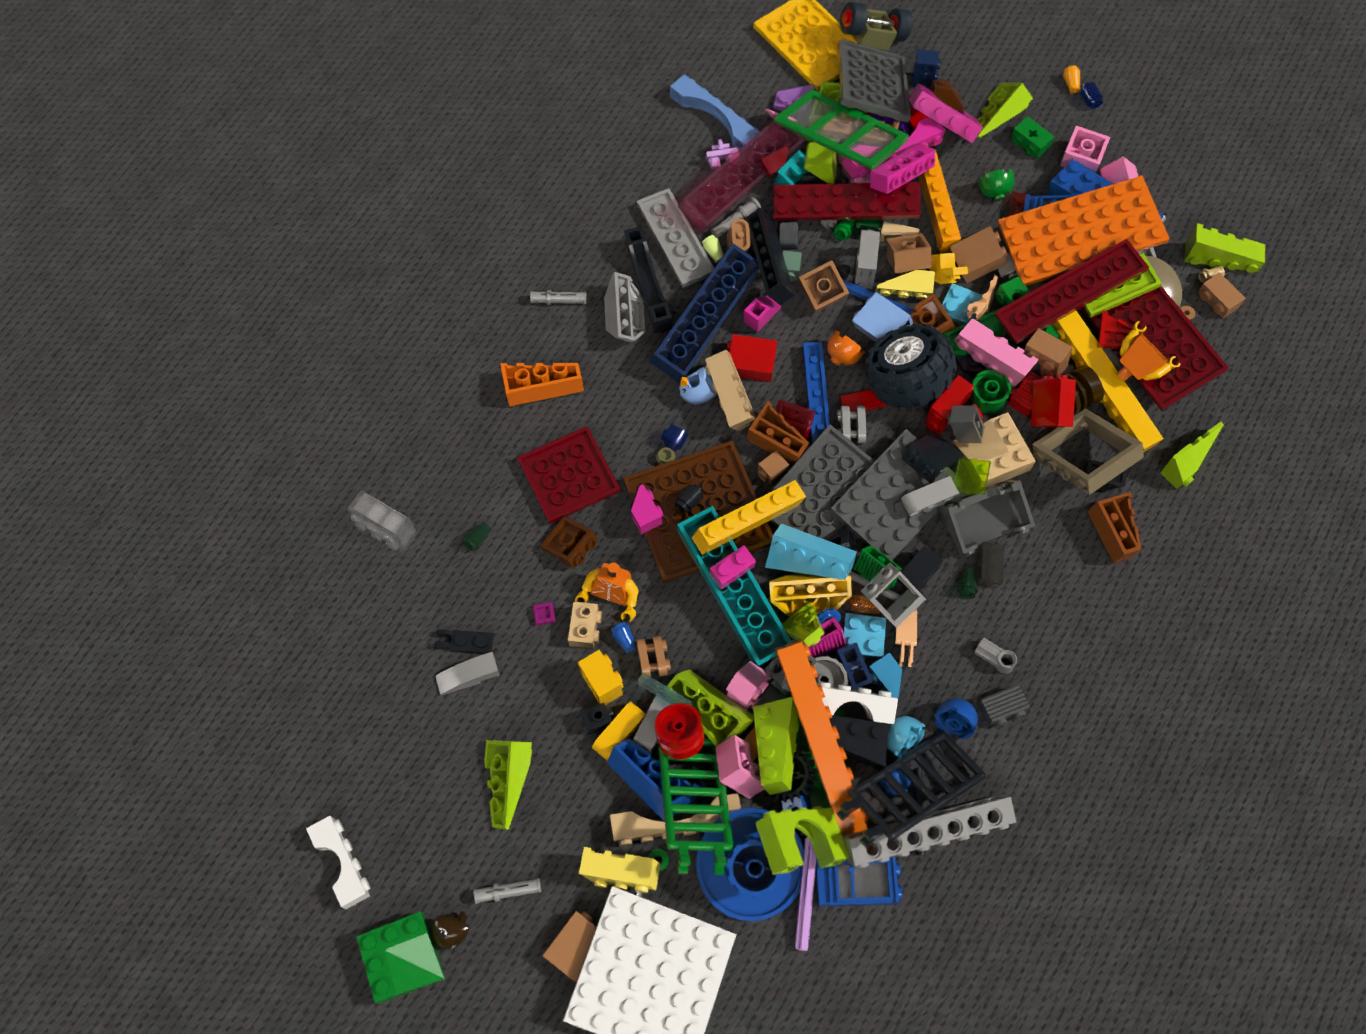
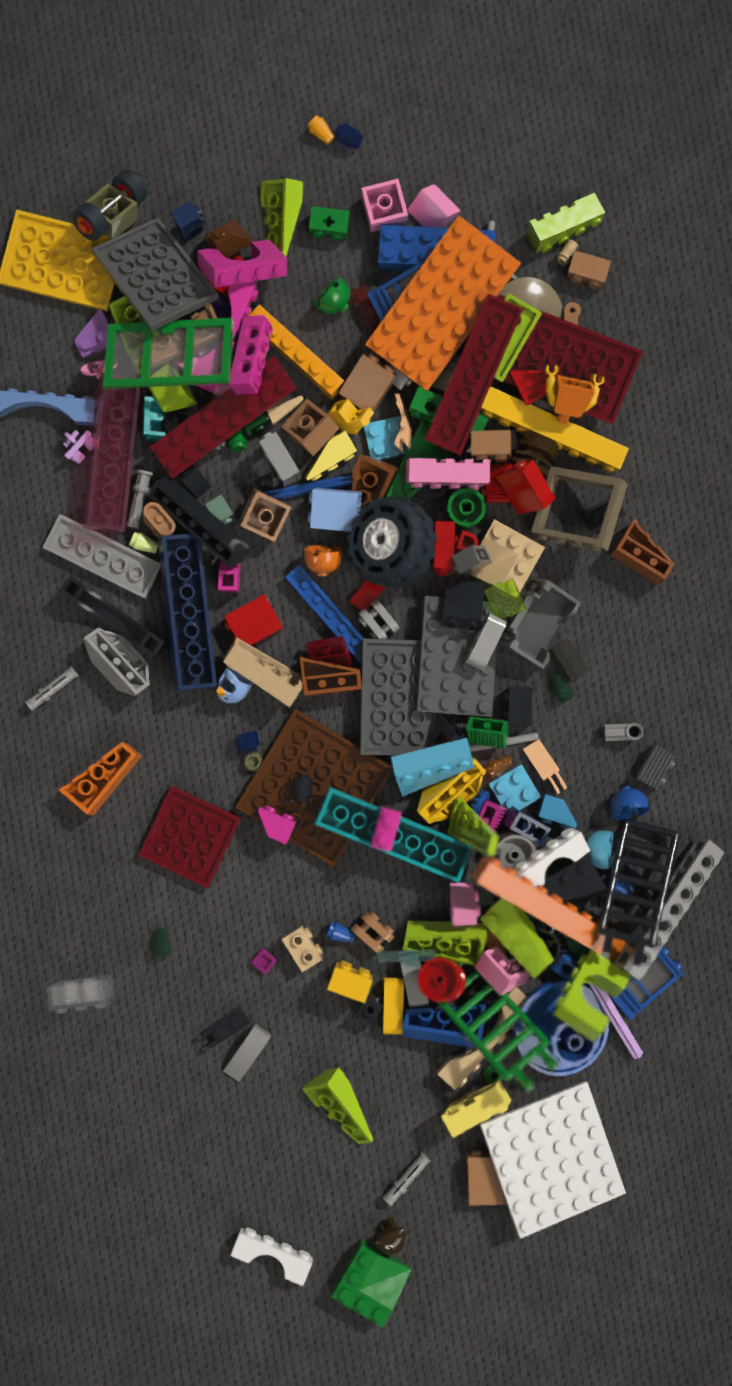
camera: 40 degrees left, 20 degrees up
reddish brown plate [540,516,598,569] -> none
torso [575,563,638,622] -> none
yellow brick [692,480,806,555] -> none
medium nougat brick [758,450,789,485] -> none
dark red tile [759,145,789,177] -> none
light grey window [861,562,926,628] -> none
lime wedge [1161,422,1224,489] -> none

